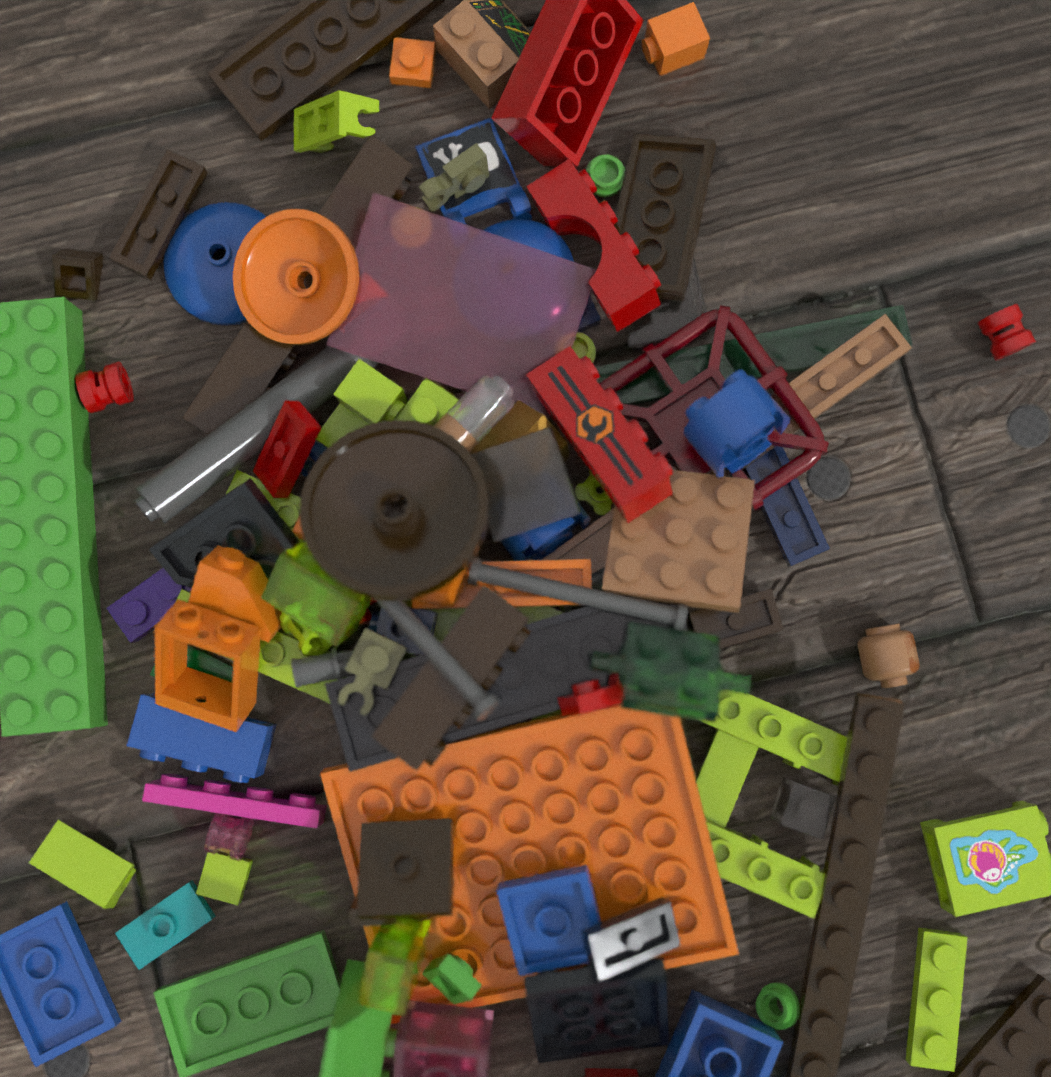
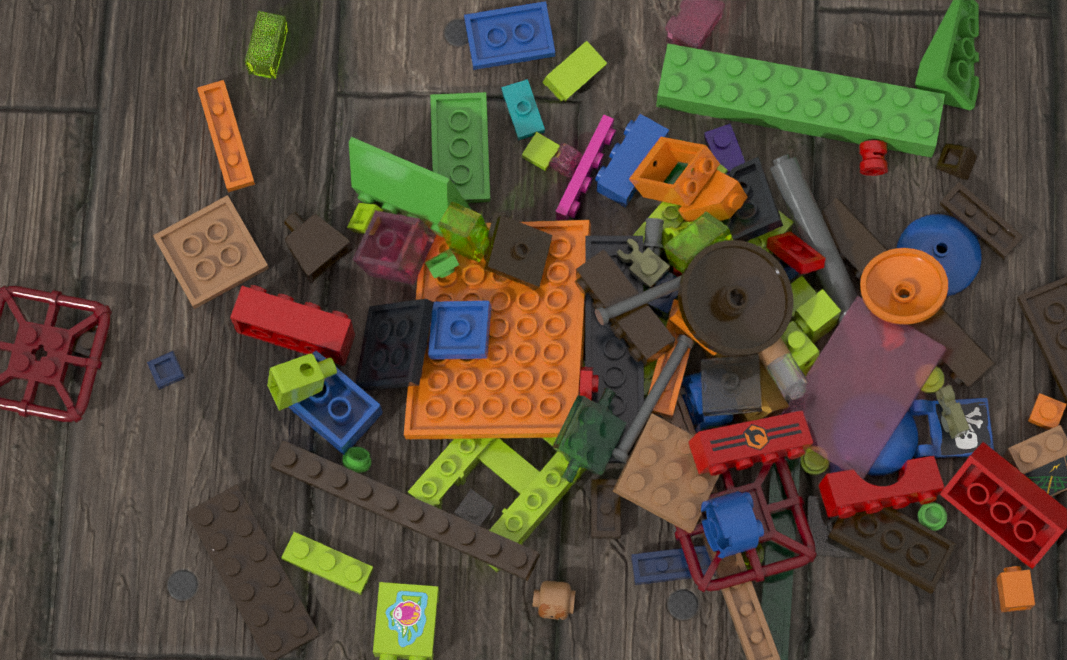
camera: 110 degrees right, 10 degrees down
lime hinge [294,90,379,153] -> none
plate [581,897,681,981] -> none

